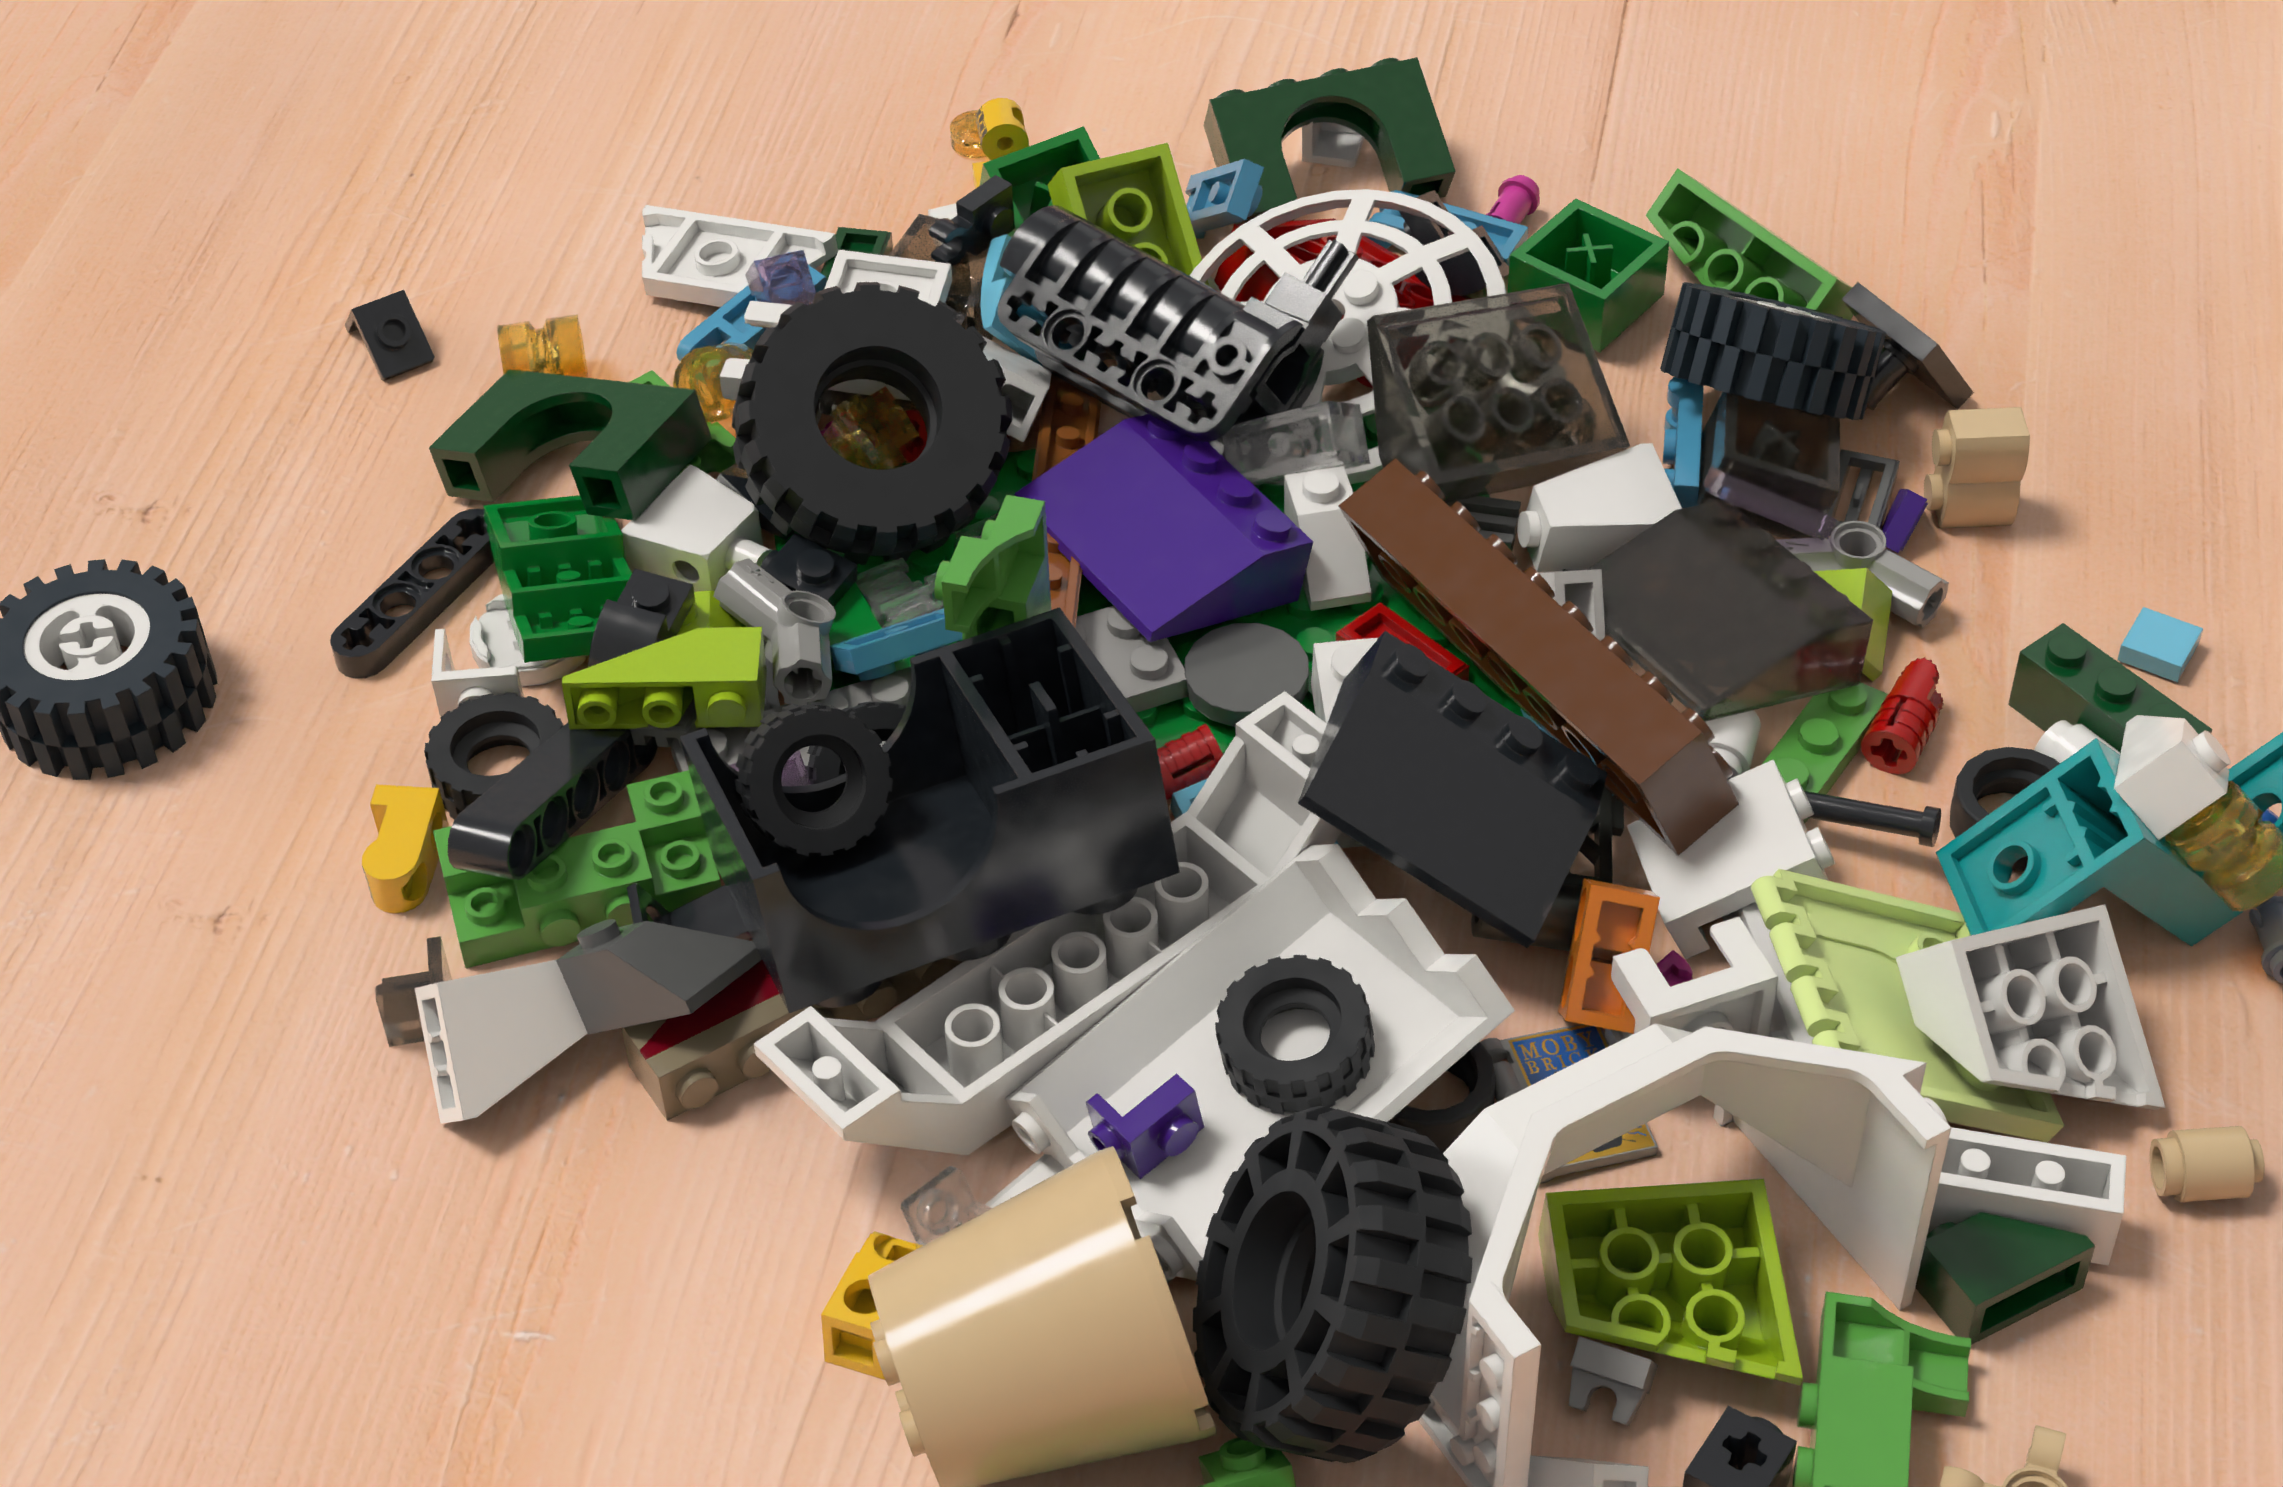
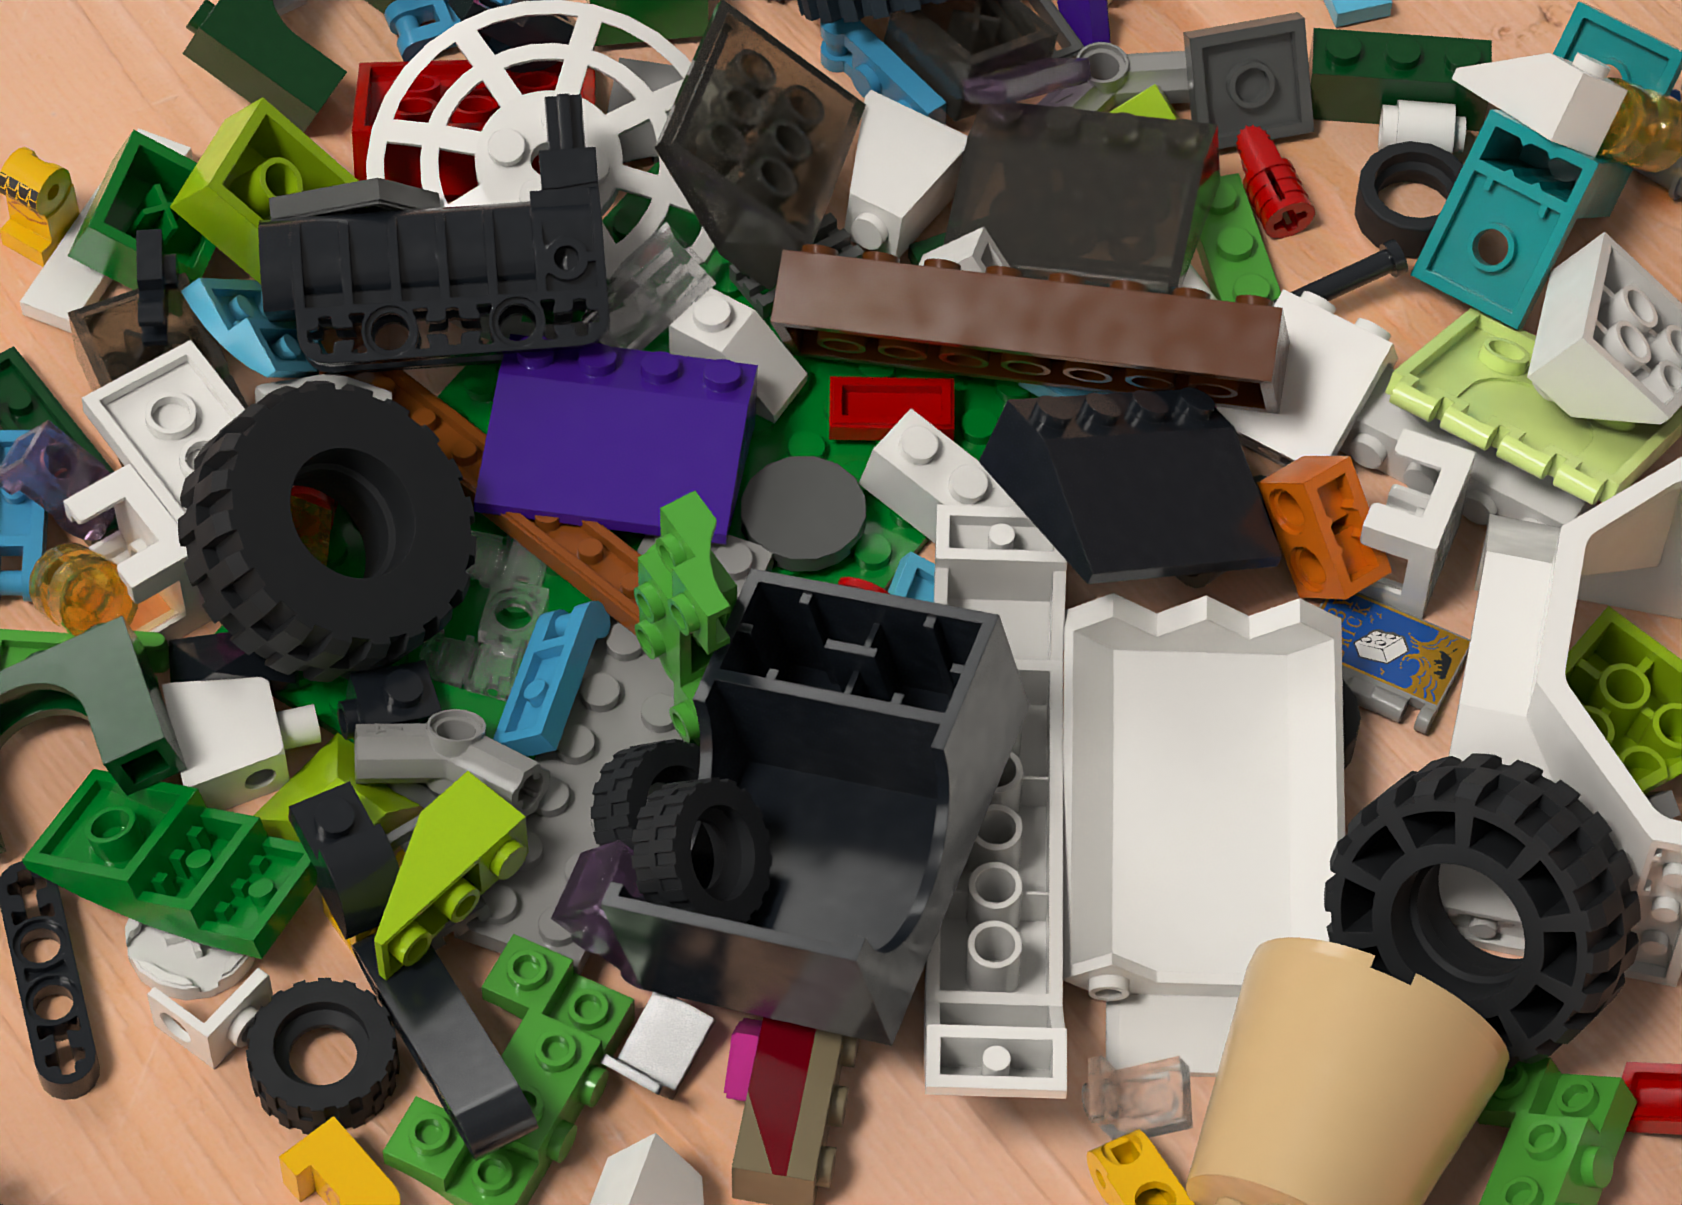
camera: 50 degrees left, 10 degrees up
dark grey slope [556,919,762,1035] -> none
dark purple bracket [1086,1073,1204,1179] -> none
dark azure plate [1185,159,1264,239] -> none
black tyre [1215,955,1375,1115] -> none
none -> dark grey tile [269,178,440,219]
none -> dark grey tile [1183,12,1314,152]

